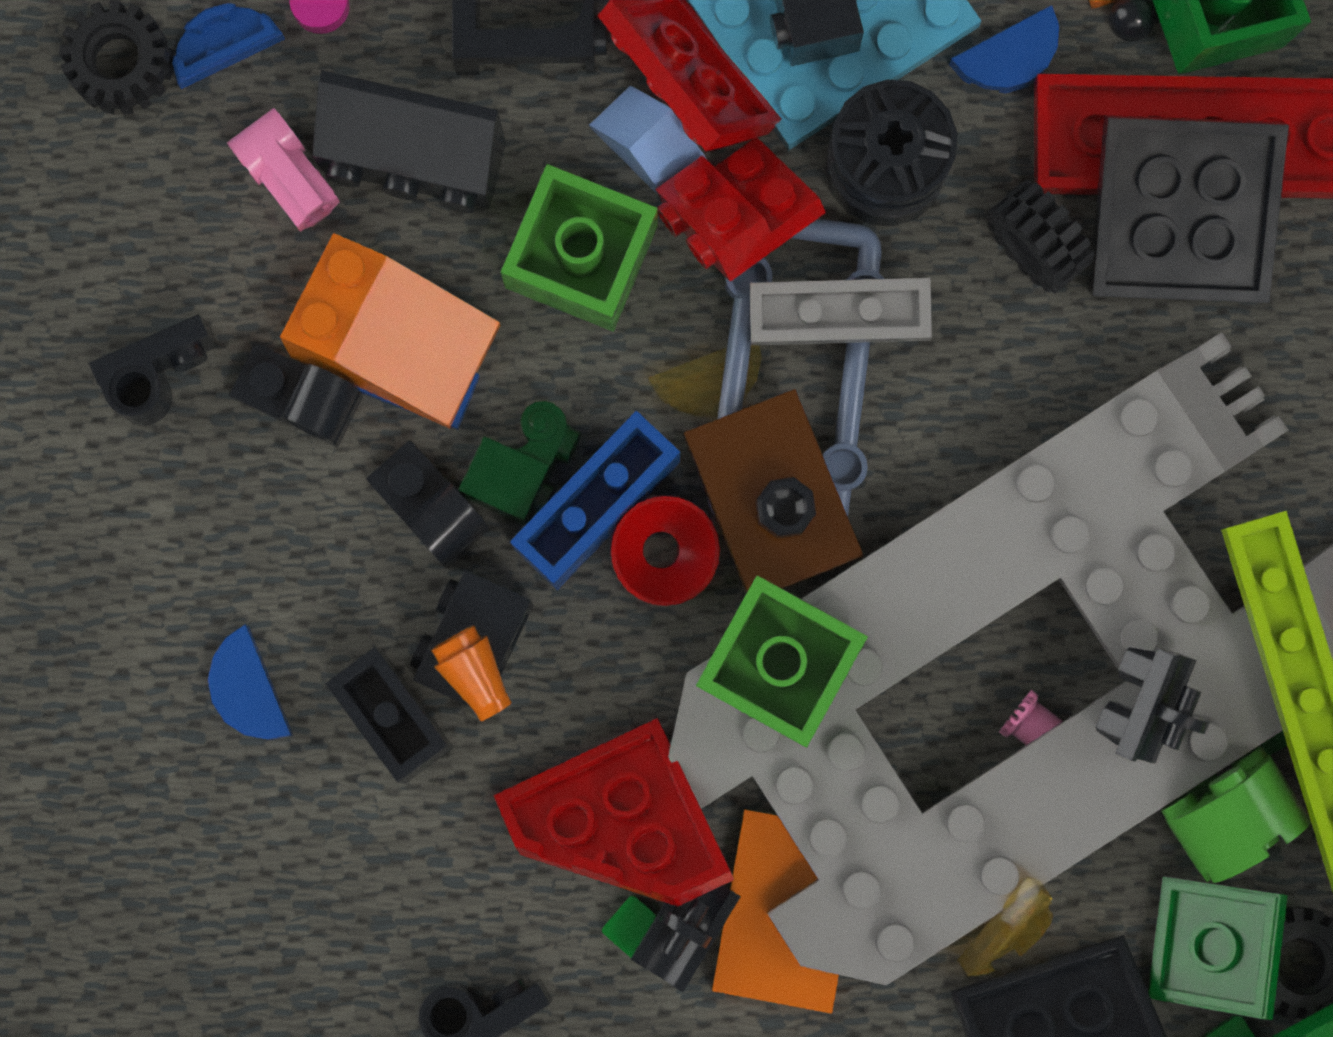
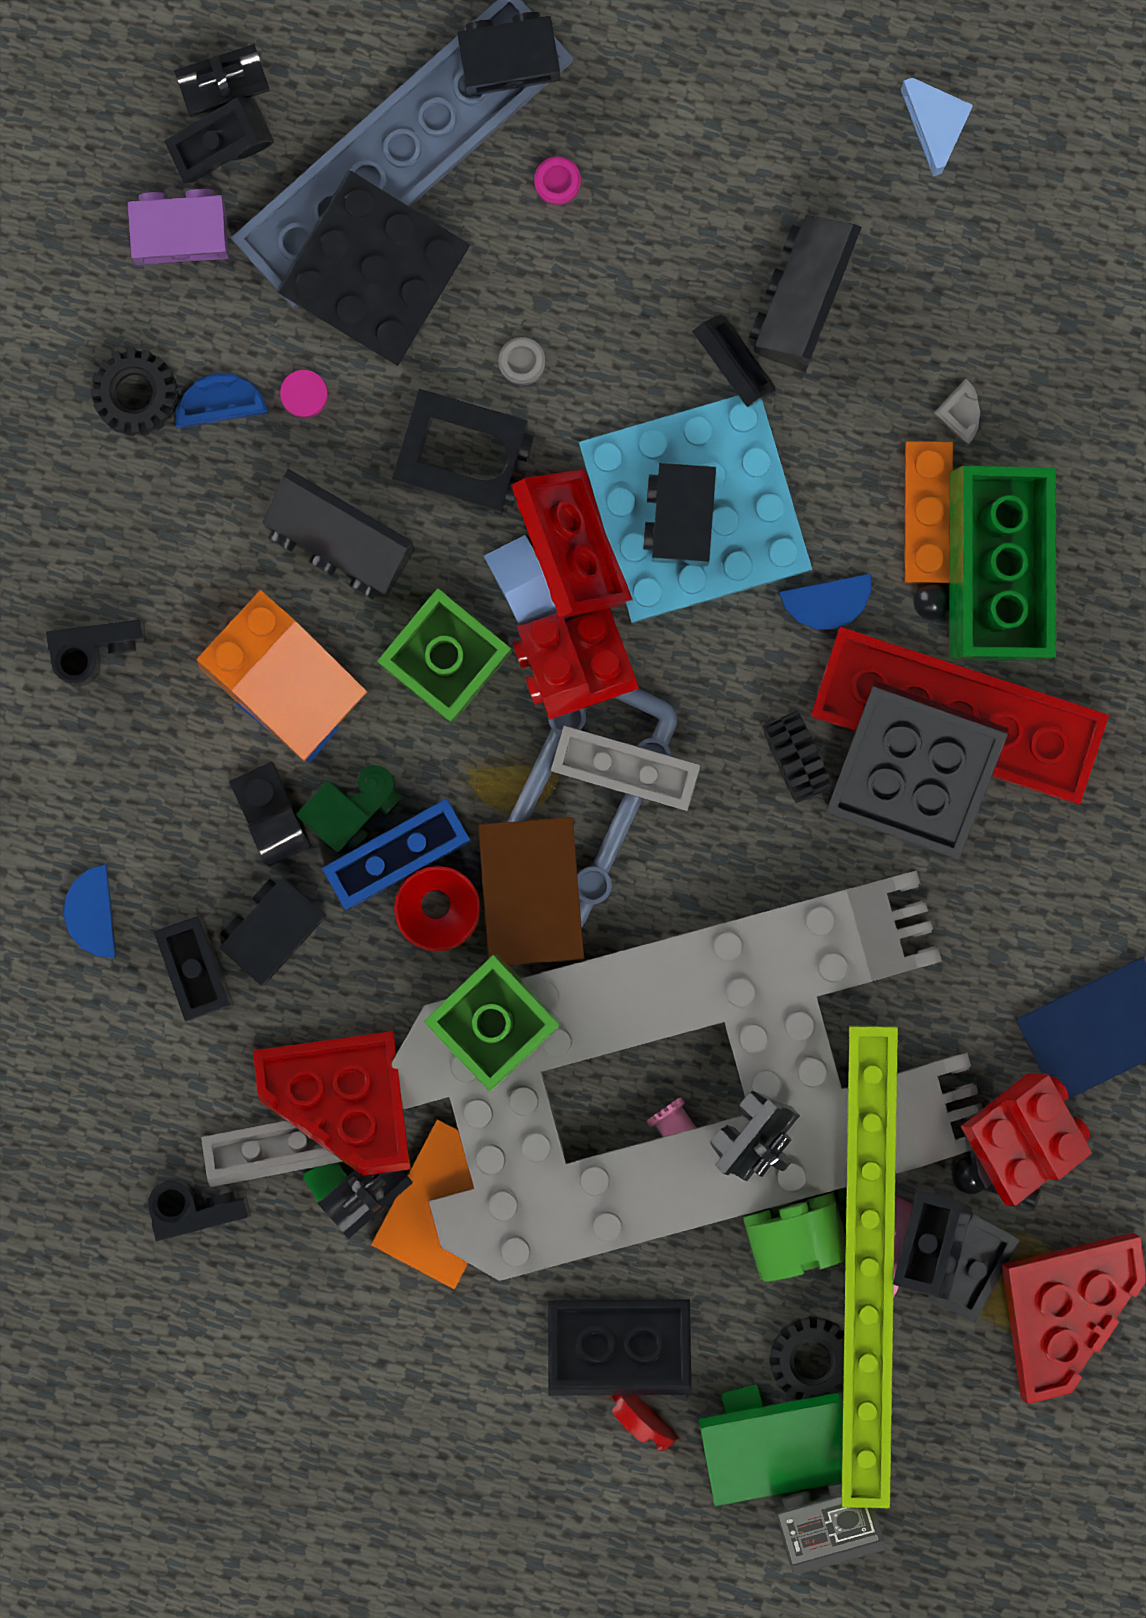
camera: 20 degrees right, 5 degrees up
bright pink piece [227,108,340,232] -> none
black plate [229,343,364,448] -> none
orange cone [431,625,512,721] -> none
black tile [755,477,816,539] -> none
black wheel [825,79,958,226] -> none
clear yellow tile [957,876,1053,977] -> none
green tile [1148,876,1288,1020] -> none
none -> light grey plate [201,1121,343,1187]

